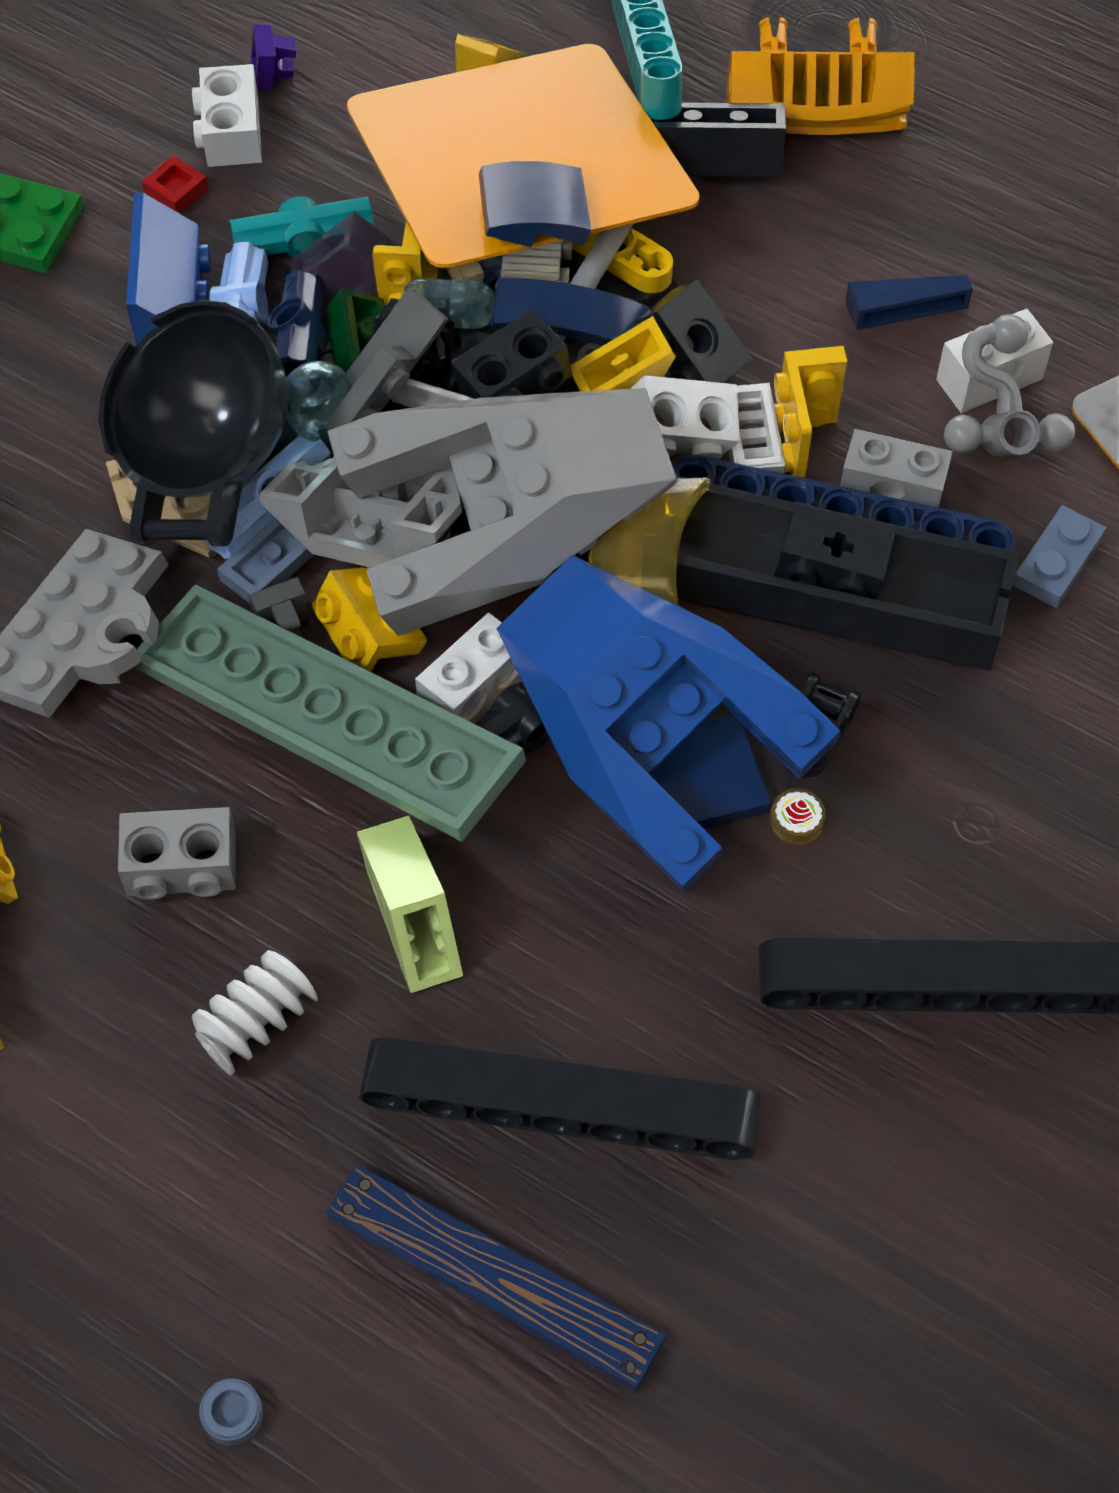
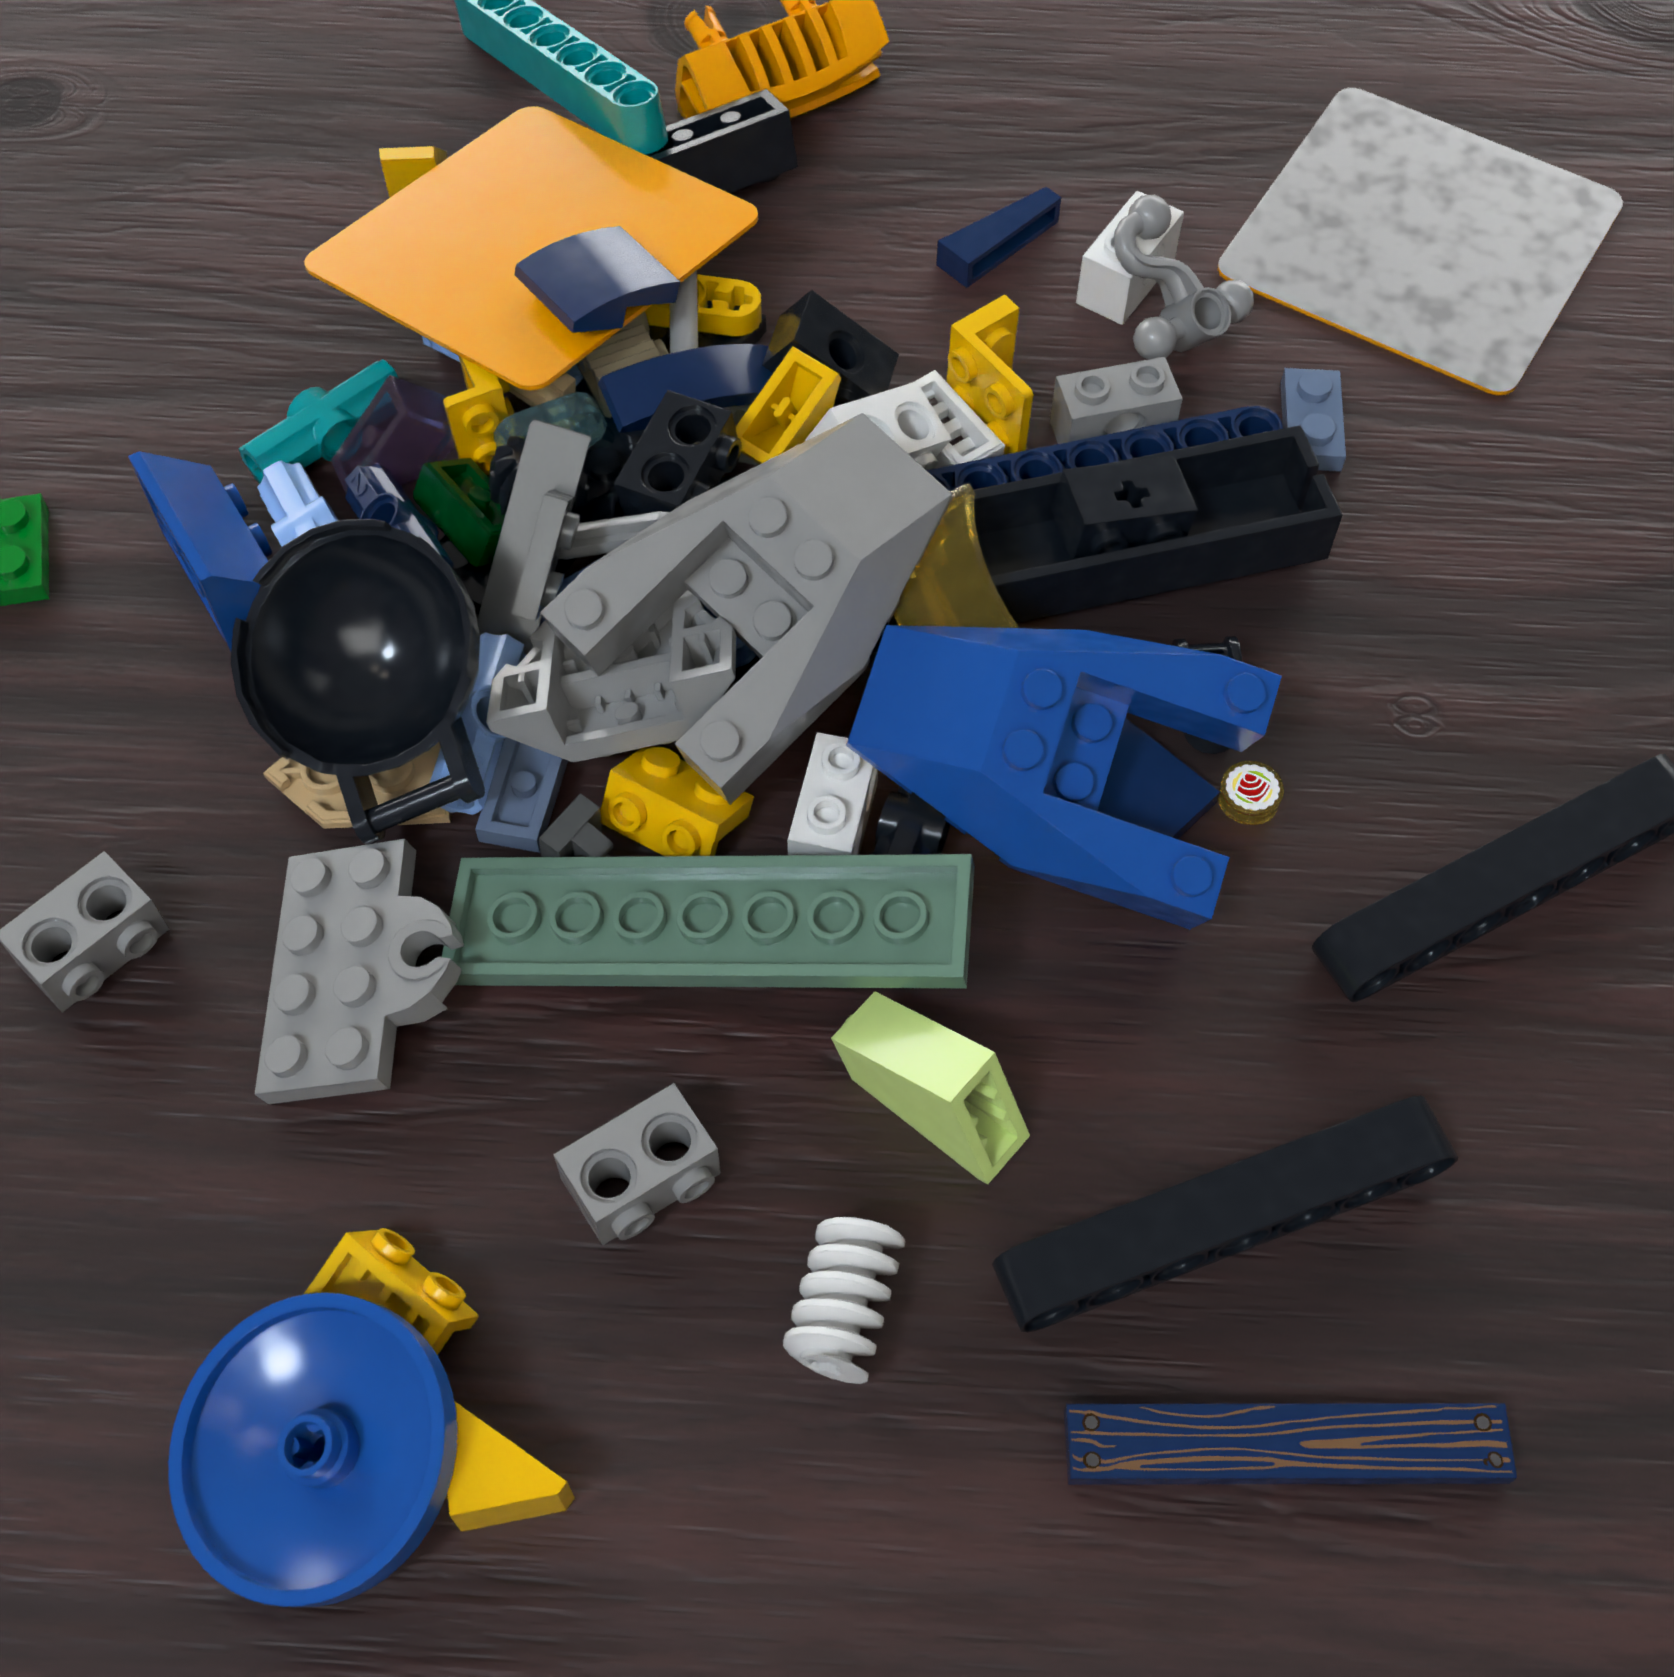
camera: 30 degrees left, 0 degrees up
red tile [142,155,209,214] -> none
white brick [192,64,262,167] -> none
dark purple tile [250,24,297,90] -> none
clear light blue hair [285,361,352,442] -> none

